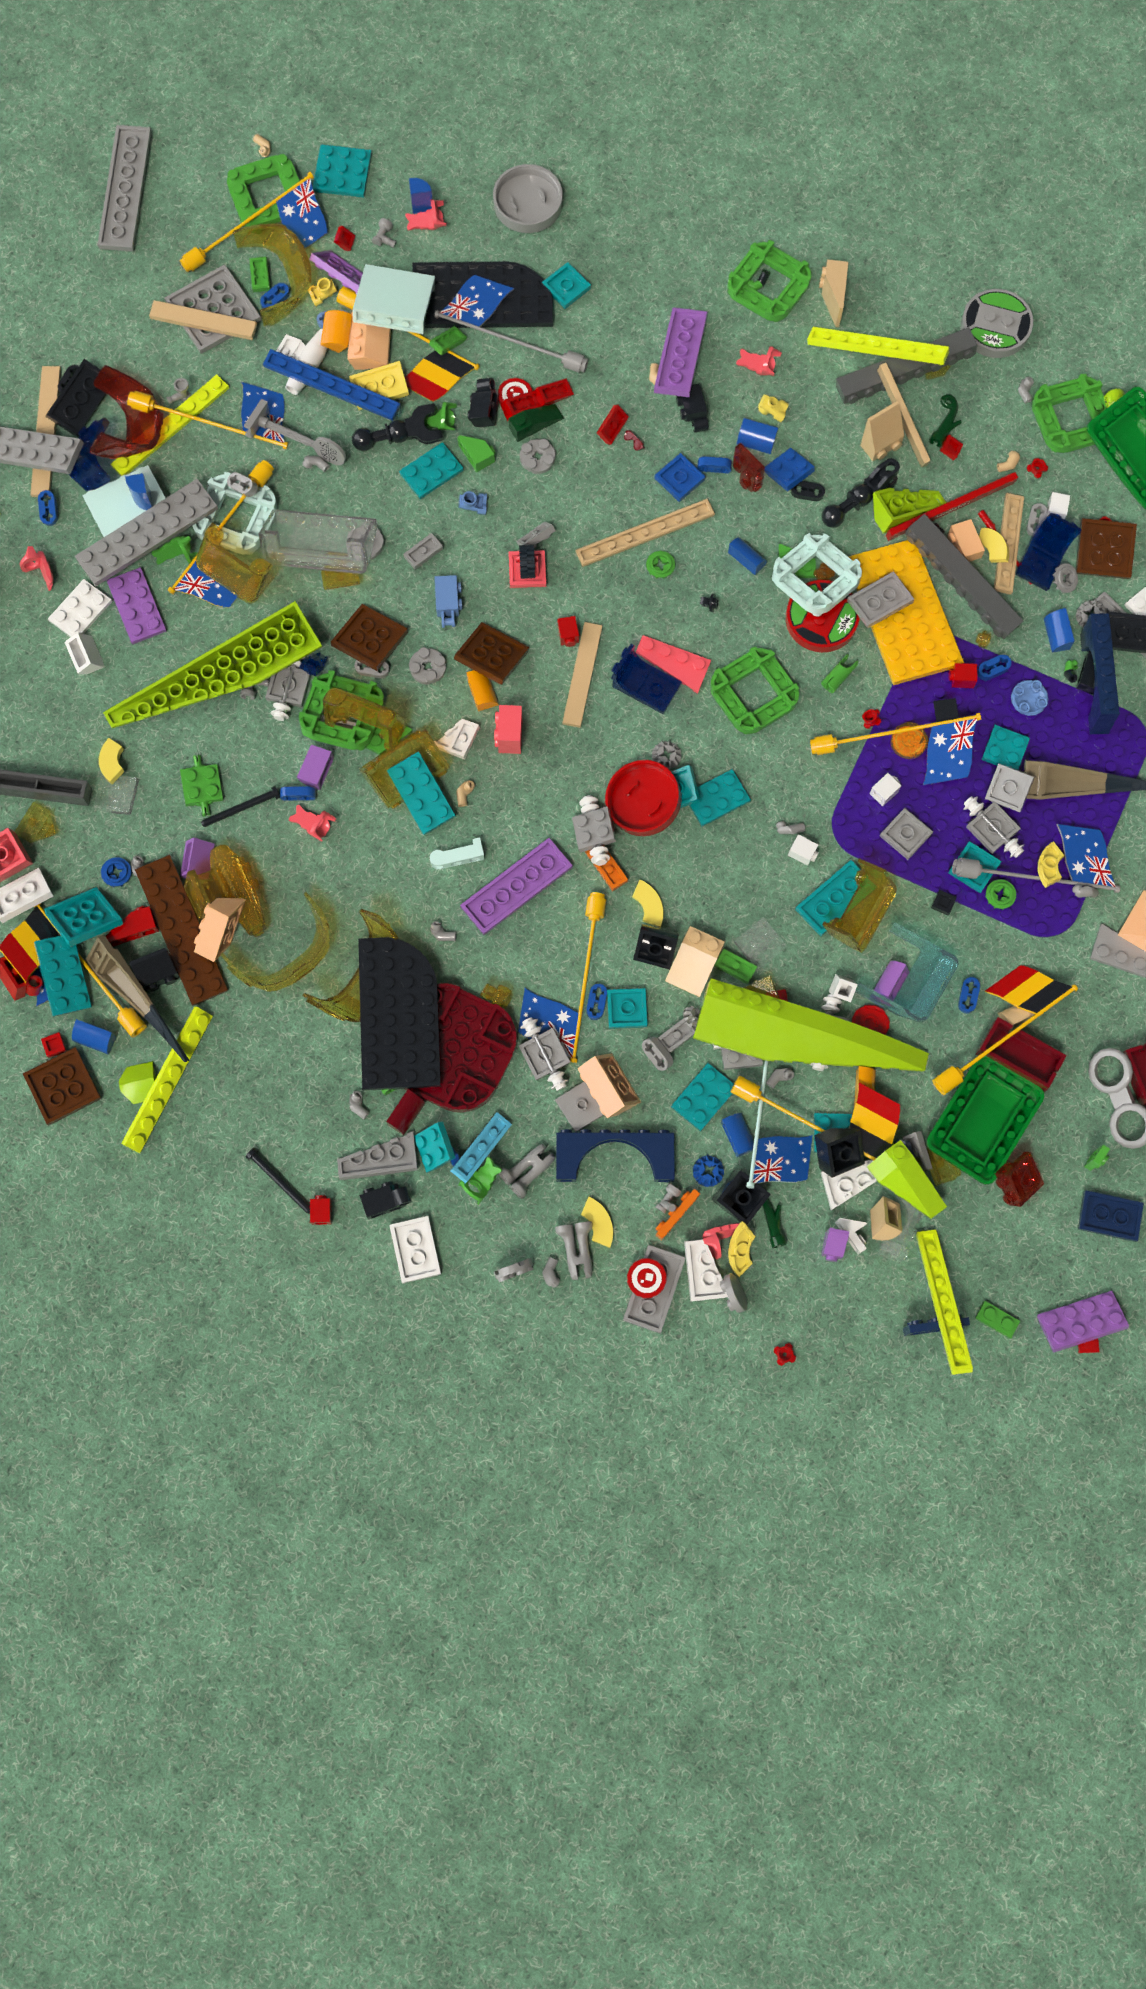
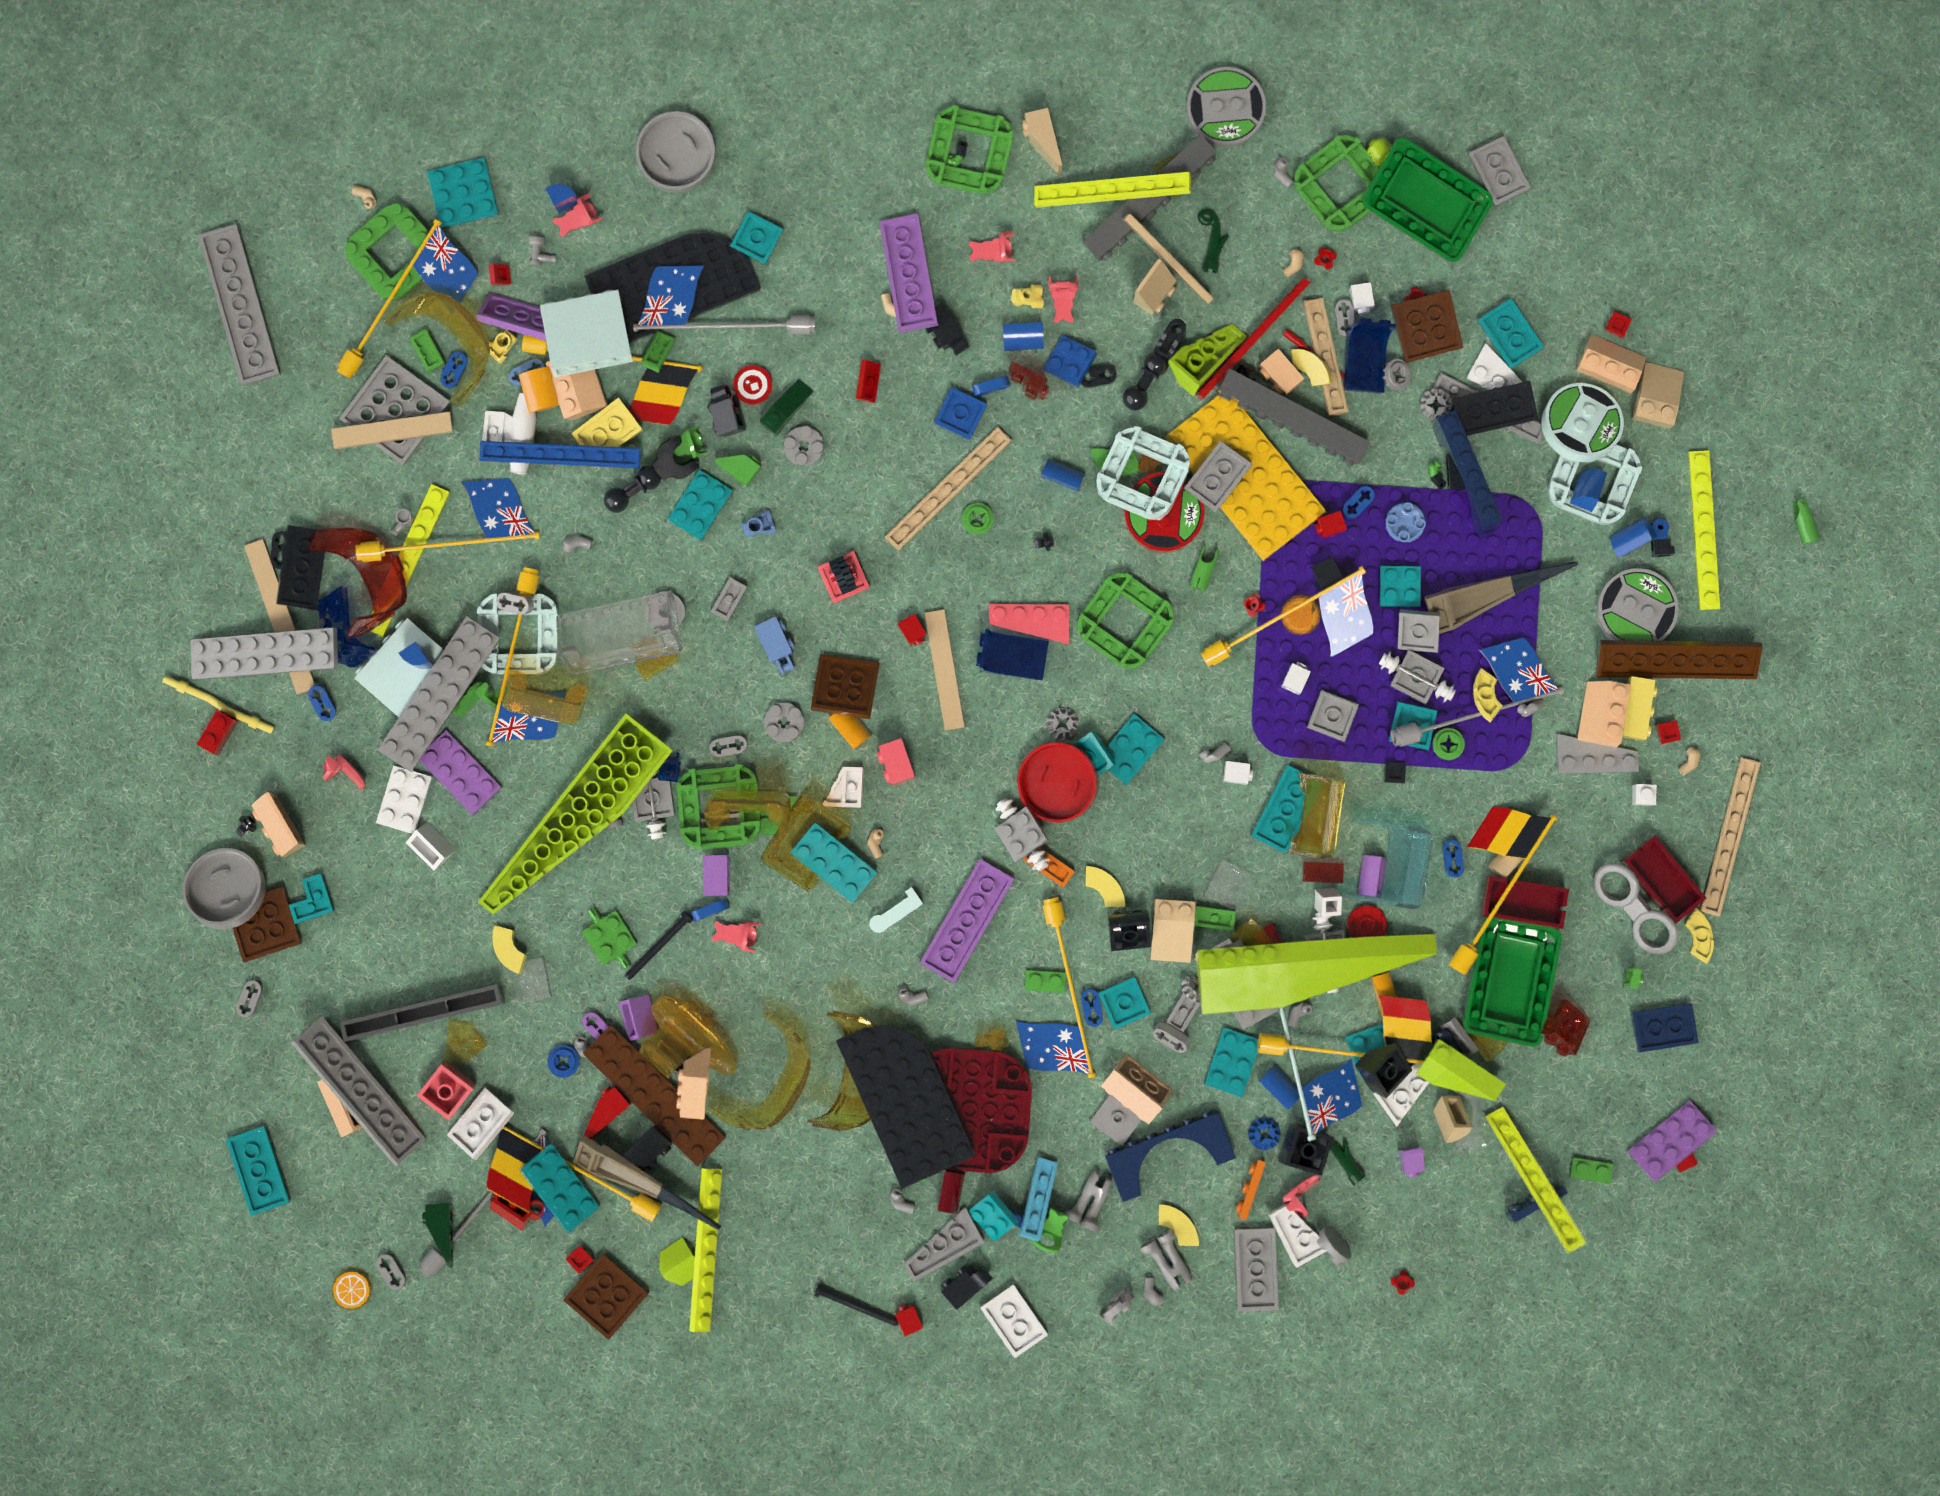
camera: 15 degrees left, 10 degrees up
teal plate [44,887,123,947] -> none
blue brick [72,1019,116,1055] -> none
light grey piece [244,399,346,465] -> none
reddish brown plate [331,604,408,671] -> none
red slope [500,378,574,421] -> none
light grey plate [516,521,555,548] -> none
light grey plate [519,1017,571,1091] -> none
dark red piece [624,430,645,451] -> none
red tile [627,1258,666,1299] -> none
light grey piece [655,1183,682,1214] -> none
light yellow tile [728,1222,756,1277] -> none
white slope [835,1218,868,1255] -> none
red plate [939,434,963,461] -> none
clear yellow plate [976,630,991,648] -> none
blue brick [1044,608,1075,653] -> none
none -> medium lavender beam [582,1012,609,1039]
none -> bright green plate [1025,970,1066,993]
none -> coral hair [1049,276,1079,323]
none -> clear red plate [1302,862,1344,884]

